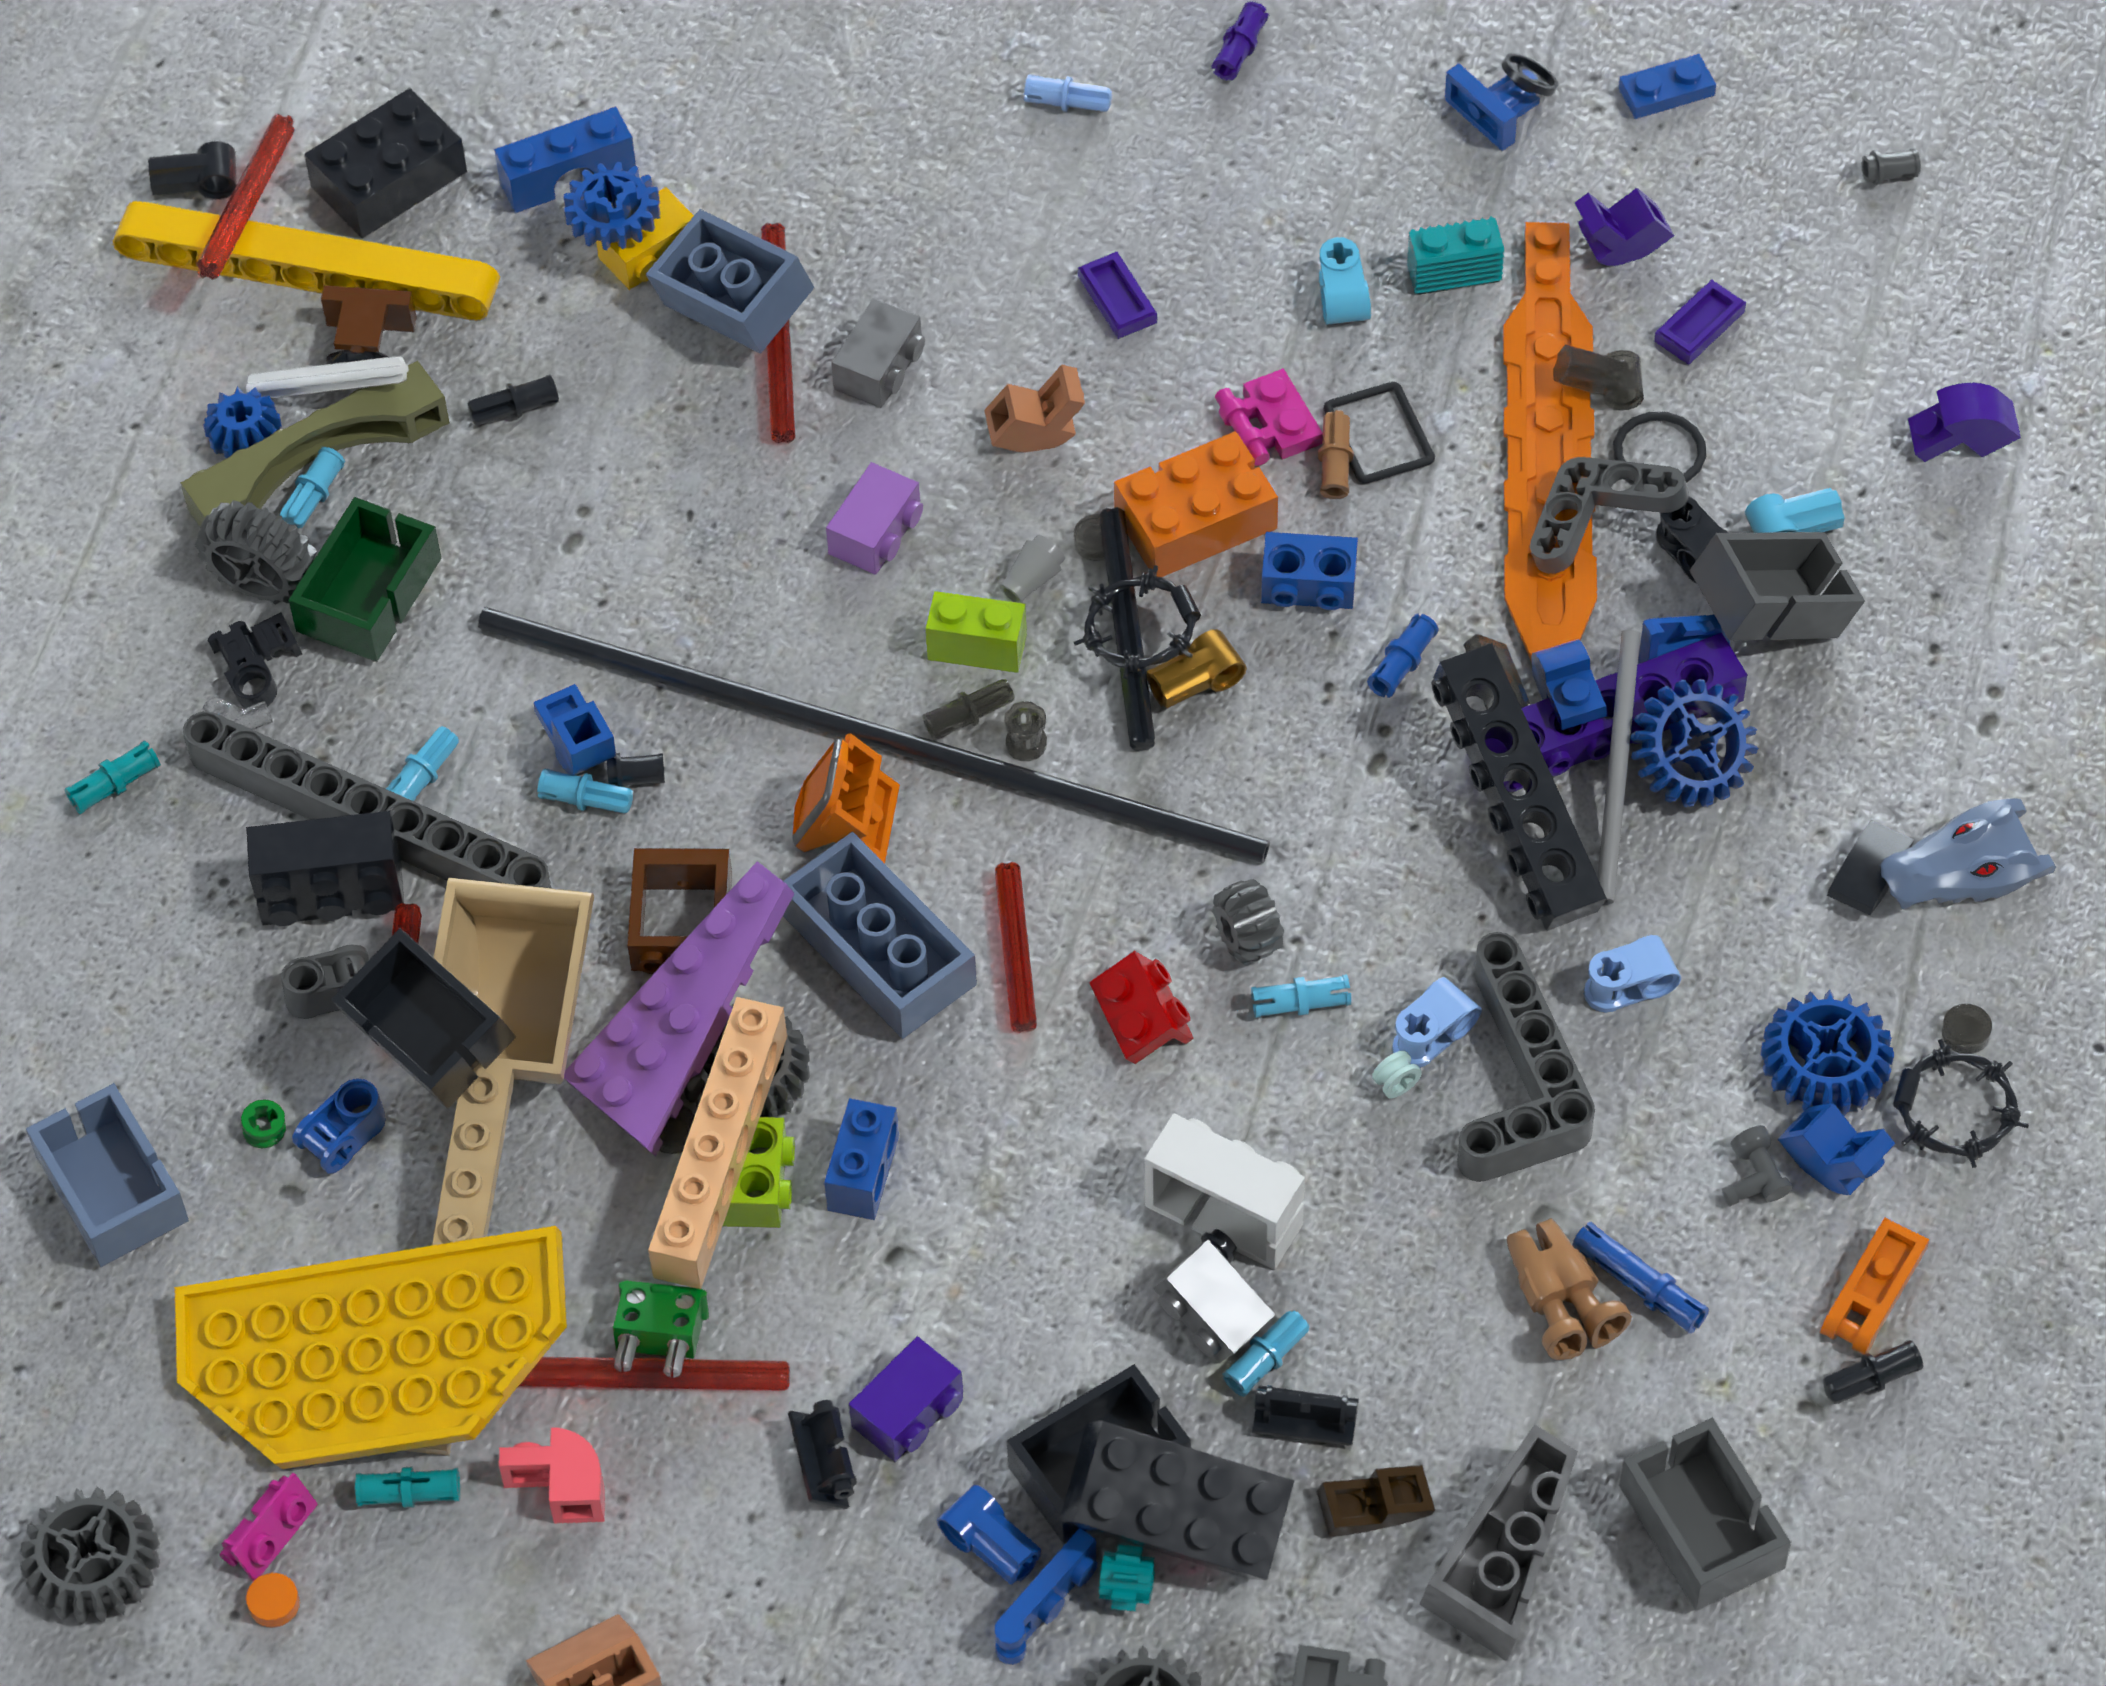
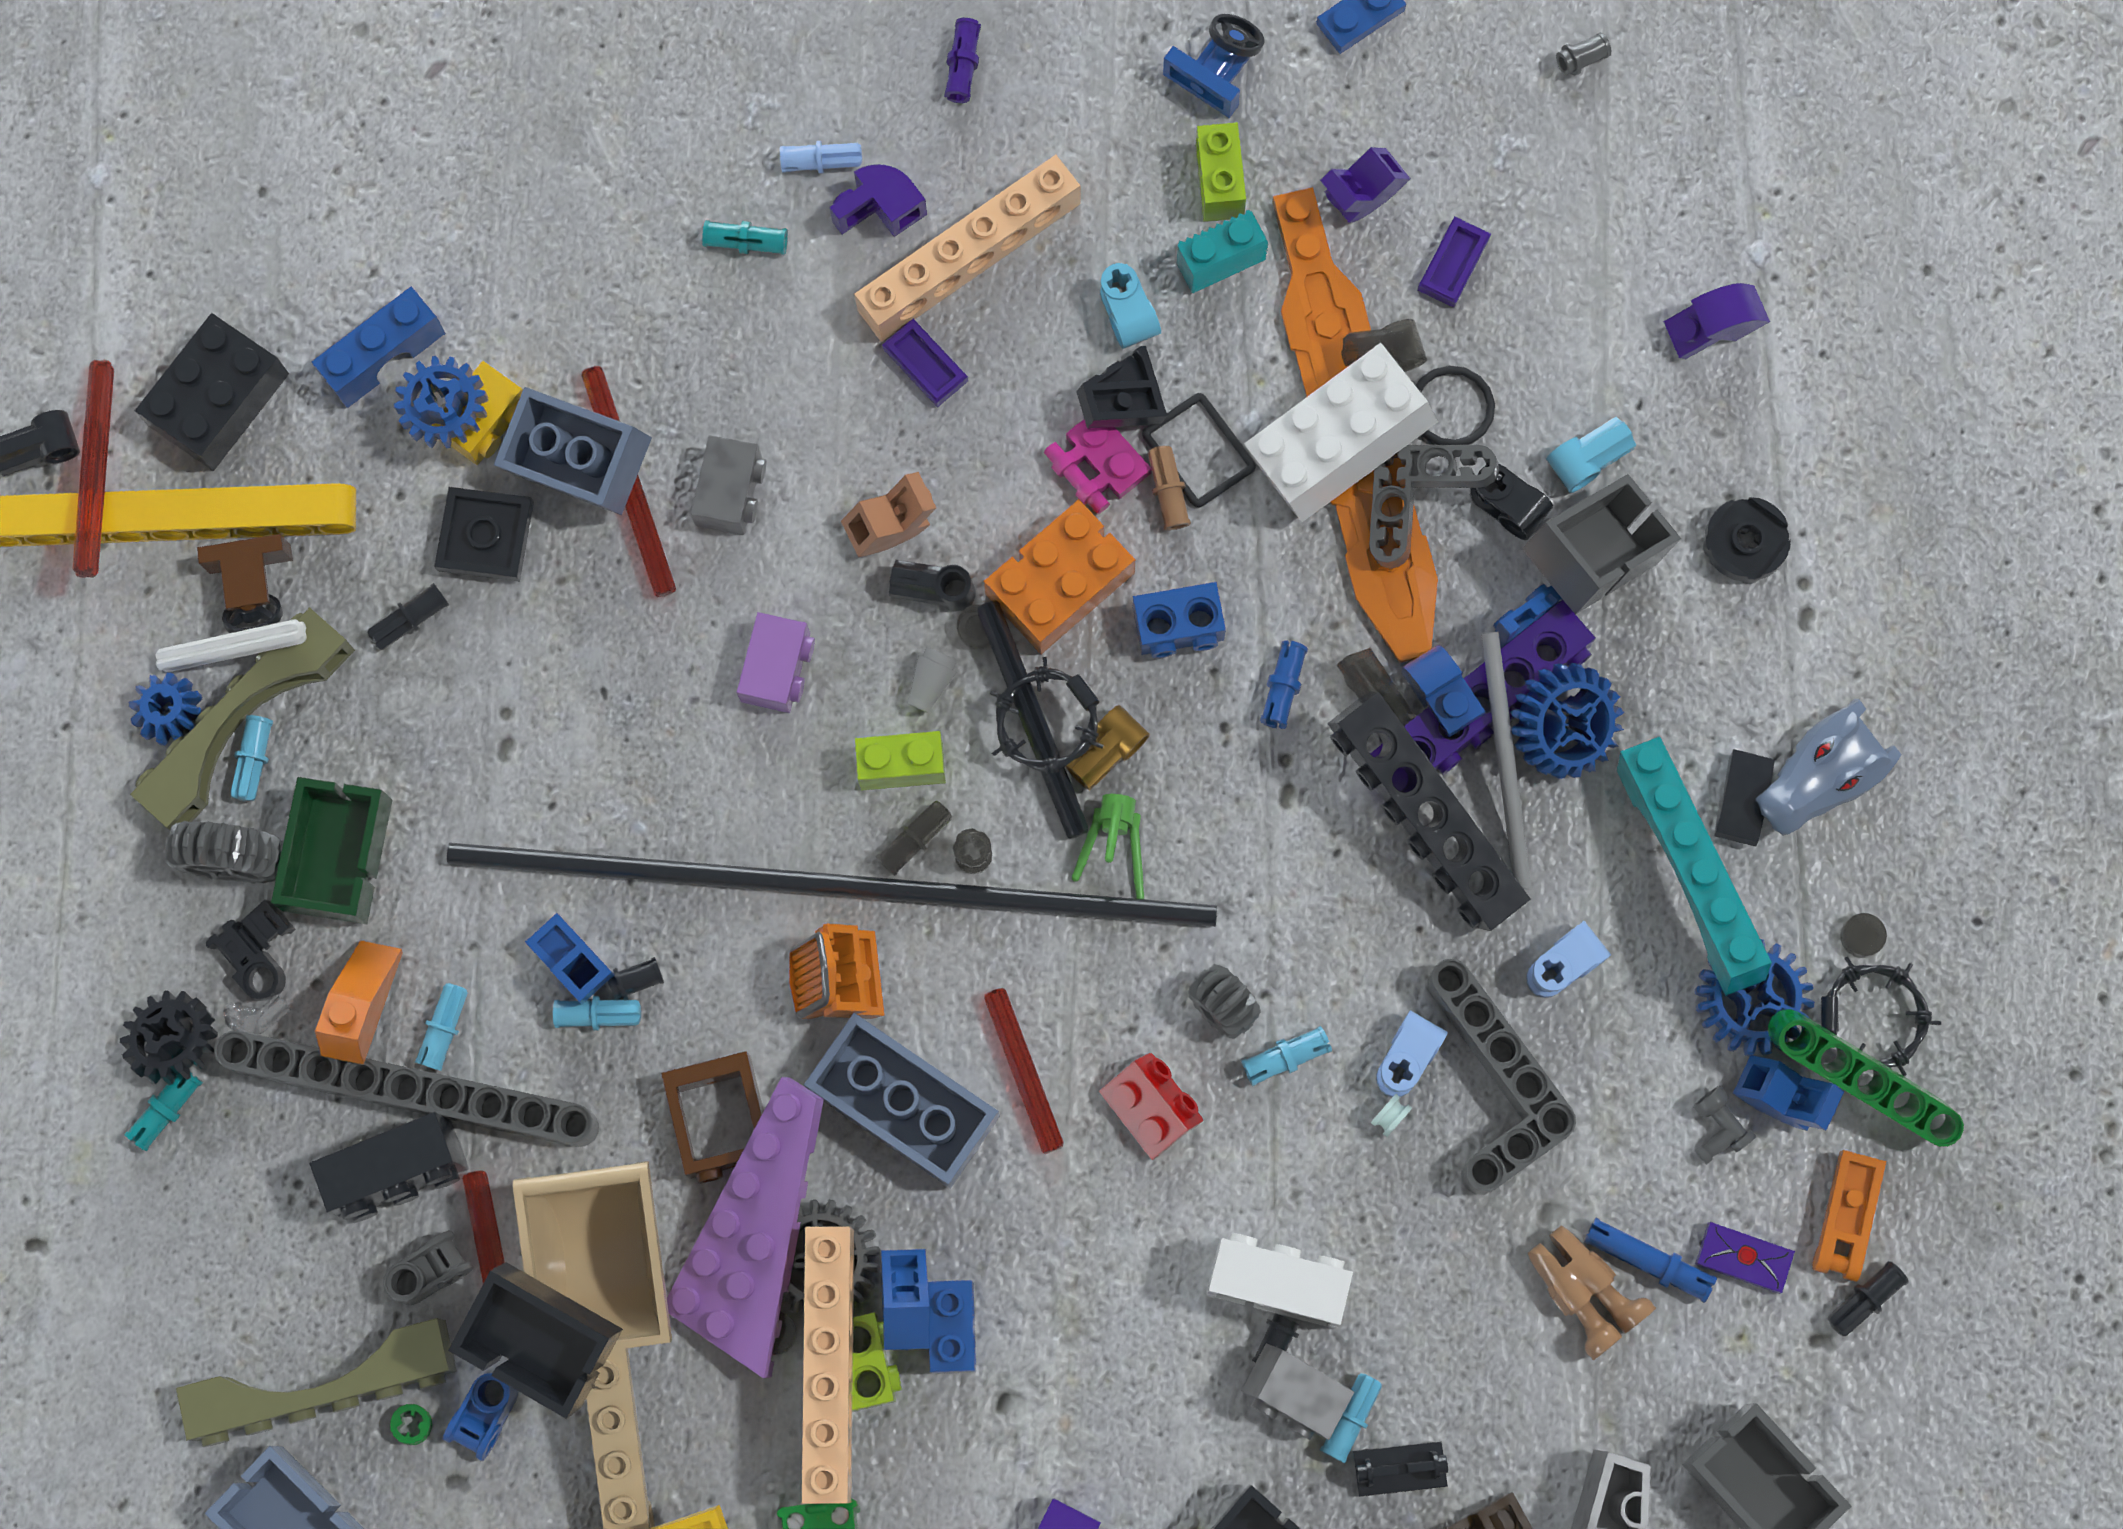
camera: 15 degrees left, 20 degrees up
none -> black gear [119,990,218,1085]
none -> olive arch [176,1318,457,1447]
none -> orange slope [315,940,403,1065]
none -> black plate [434,487,534,582]
none -> teal pin [702,220,788,255]
none -> dark purple brick [829,164,927,237]
none -> light nougat brick [854,154,1081,342]
none -> blue brick [881,1249,929,1350]
none -> black piece [889,560,976,612]
none -> bright green plant [1072,794,1144,899]
none -> black wing [1076,346,1167,429]
none -> lime brick [1195,122,1246,222]
none -> white brick [1244,343,1438,522]
none -> teal arch [1617,736,1772,996]
none -> dark purple tile [1695,1222,1795,1294]
none -> black plate [1703,497,1791,584]
none -> green beam [1768,1009,1964,1147]

